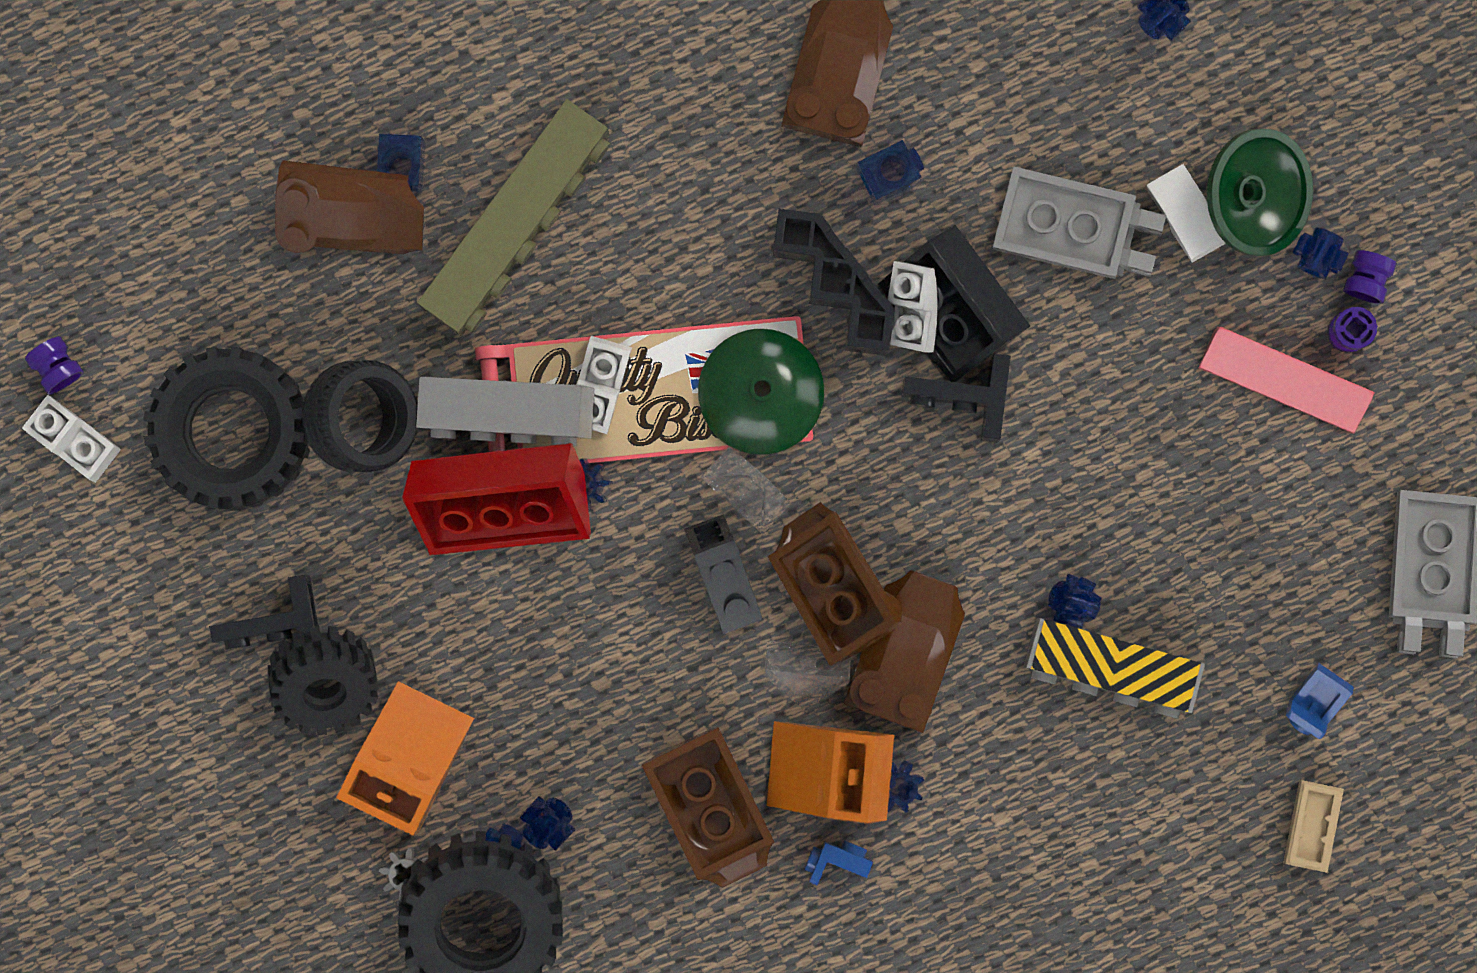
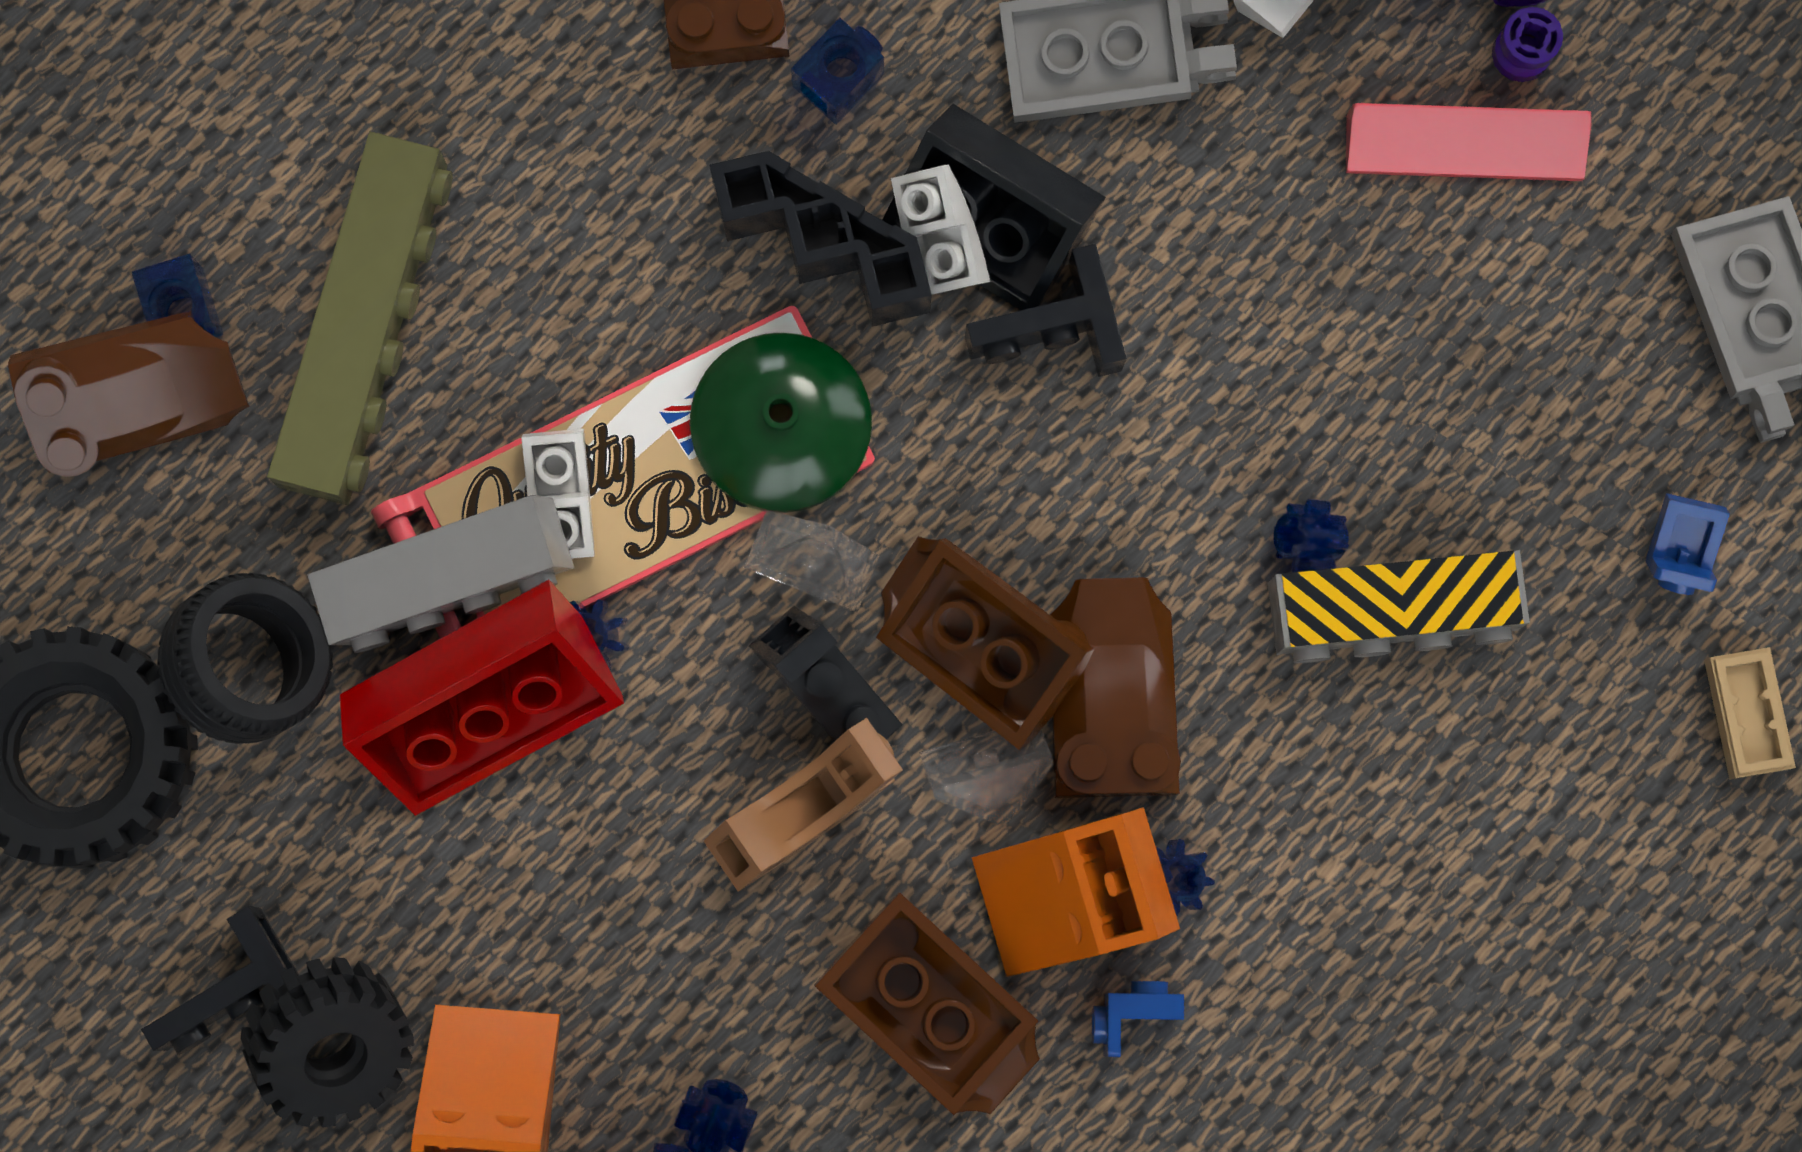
camera: 25 degrees left, 5 degrees down
none -> medium nougat arch [704,718,903,892]

